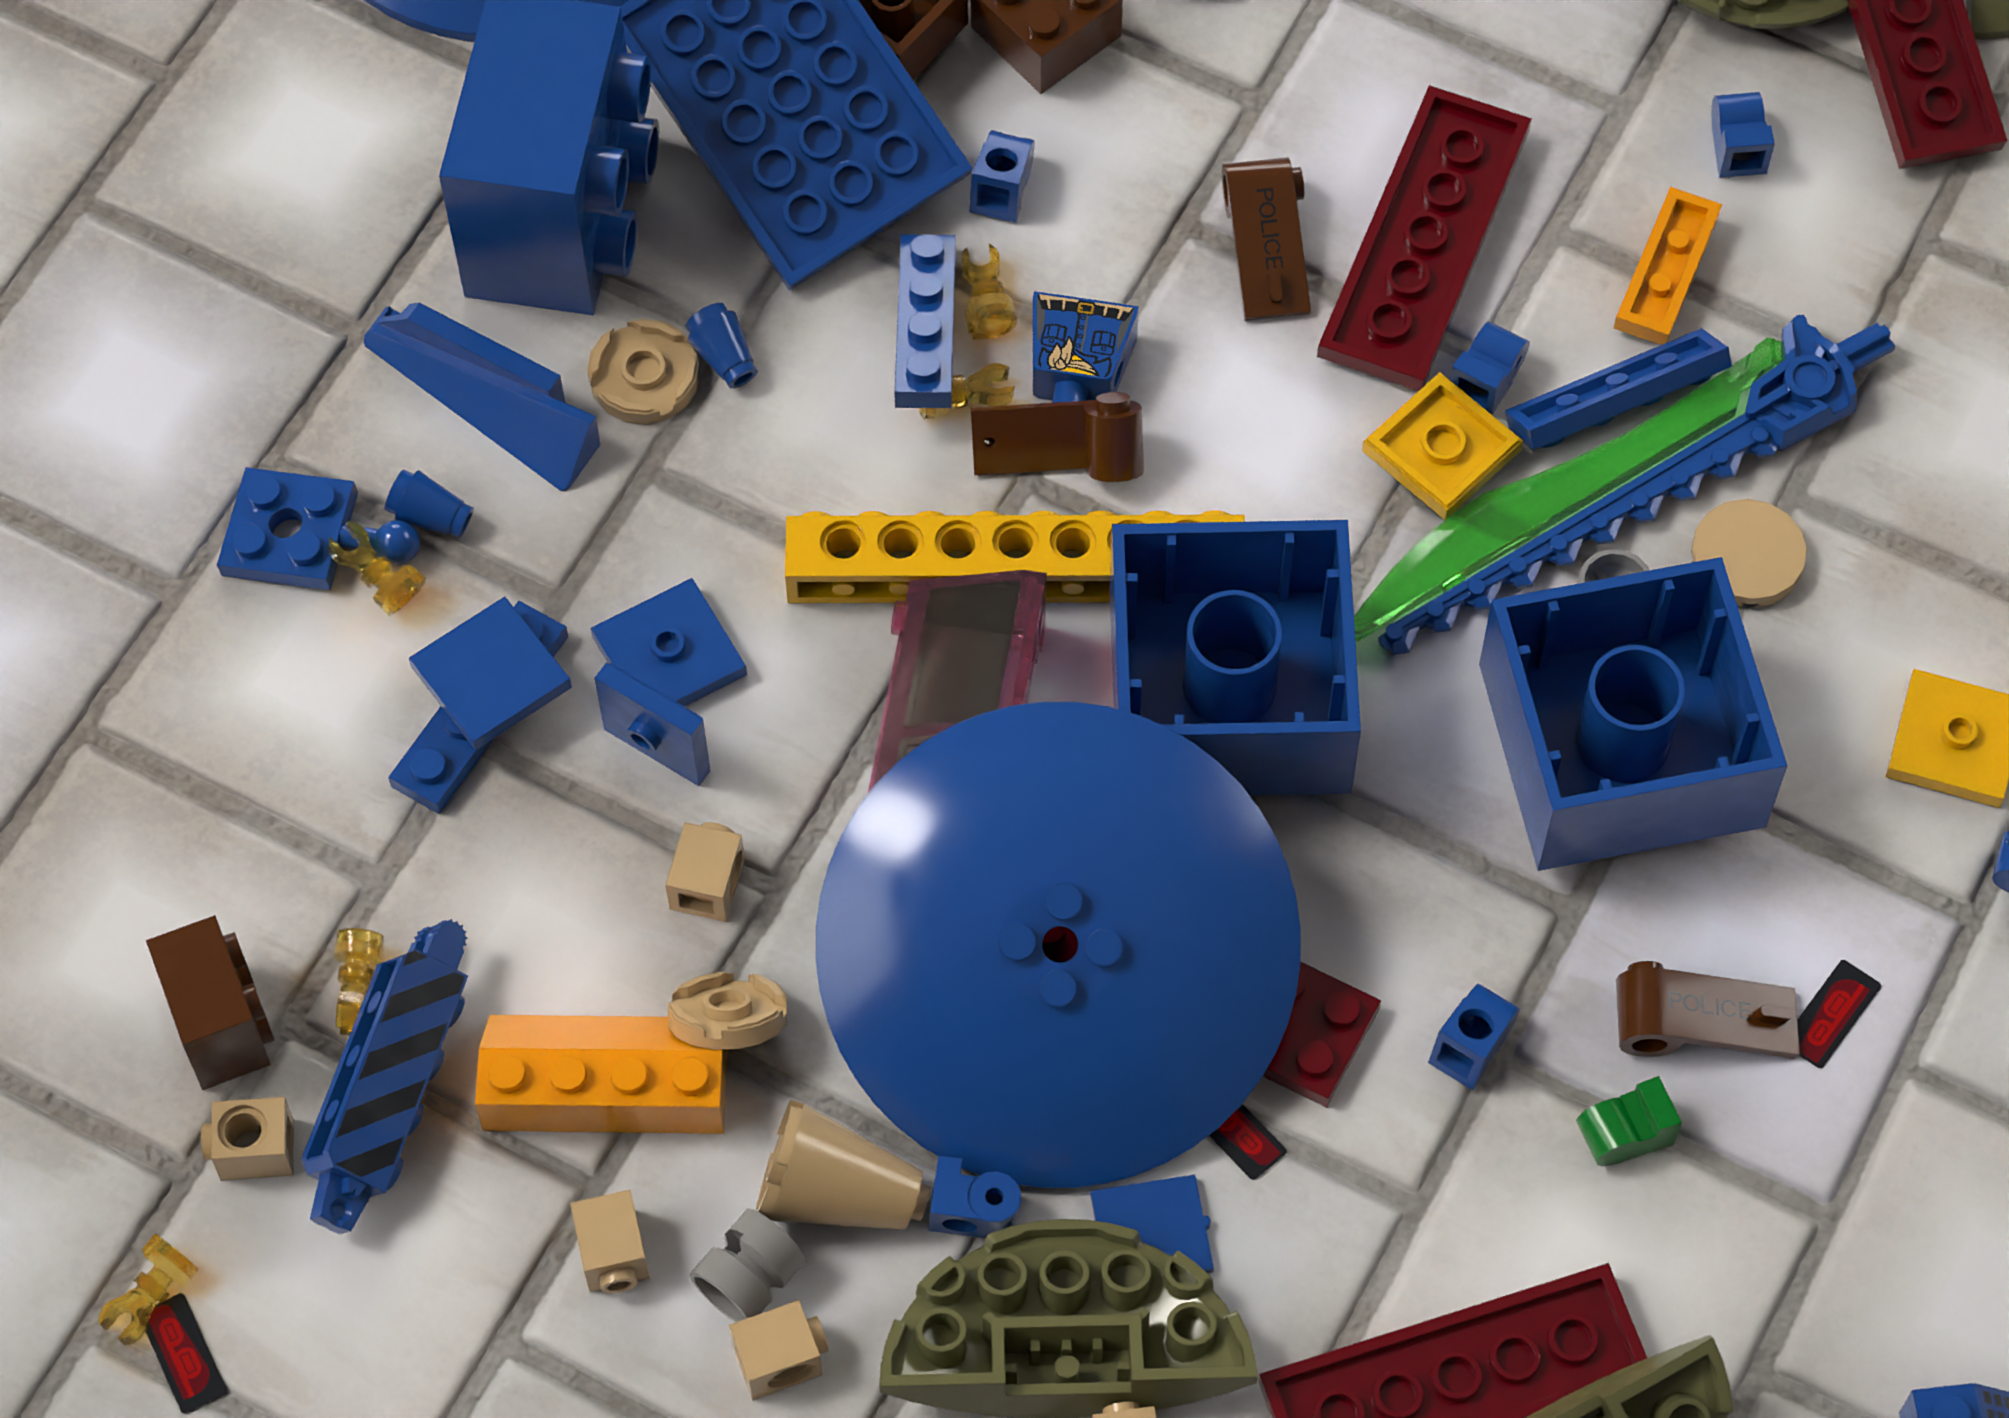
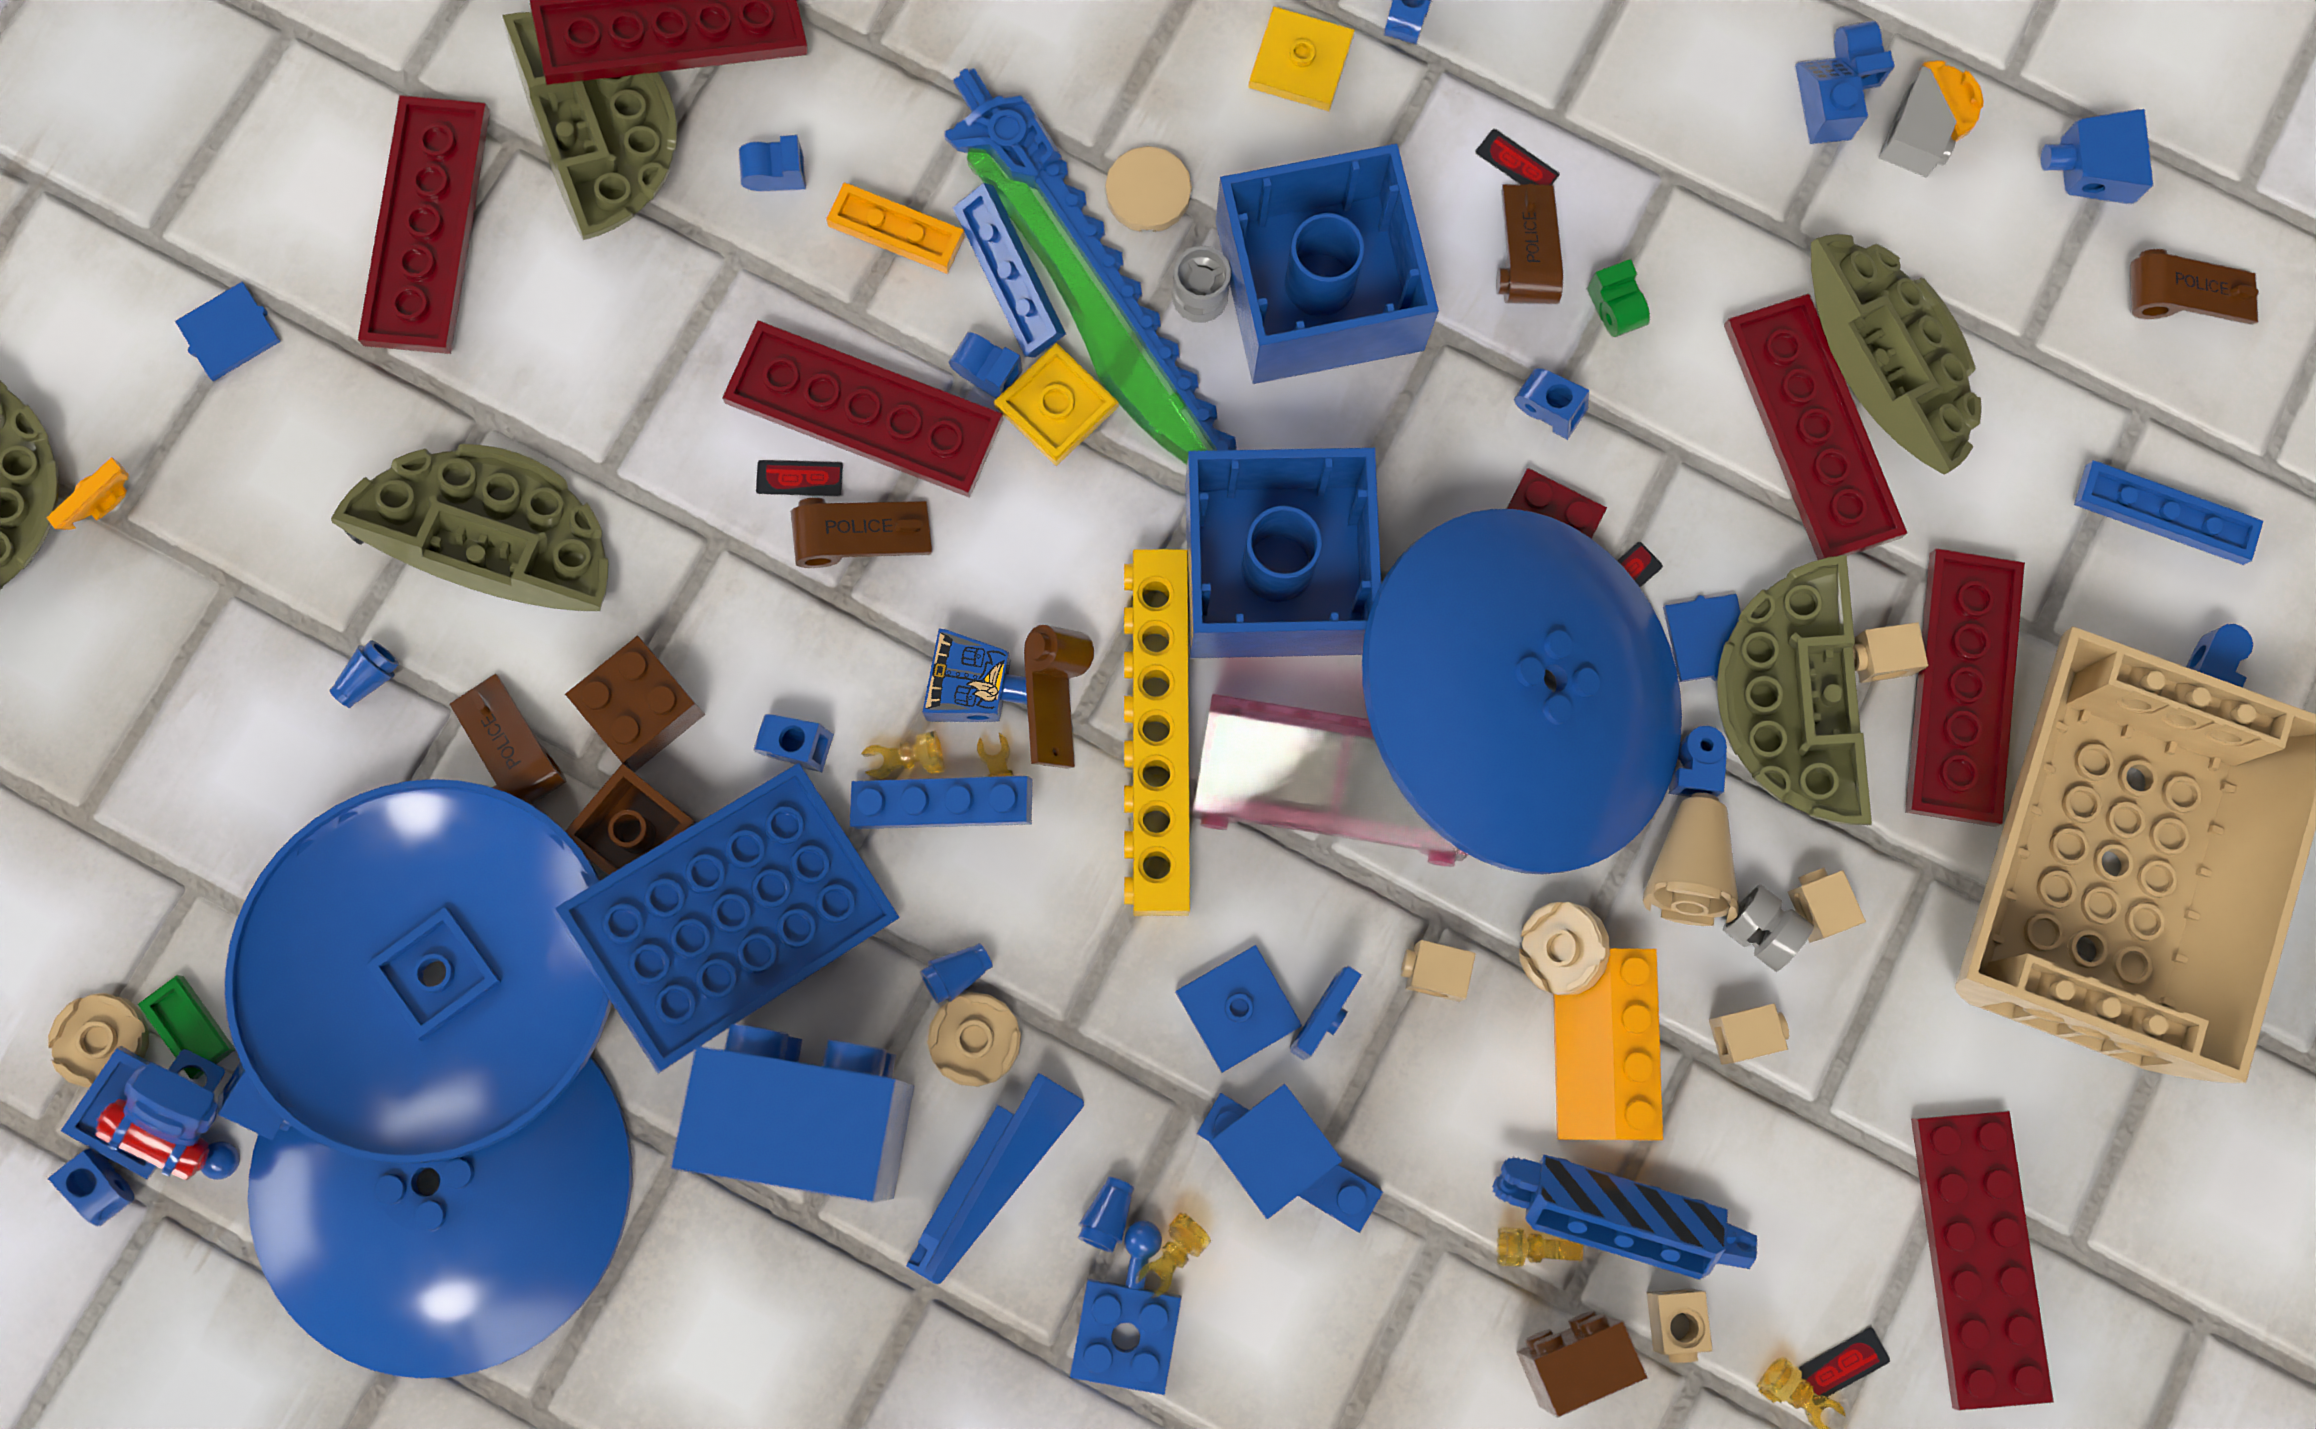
camera: 95 degrees left, 15 degrees up
none -> sticker [756,460,843,496]

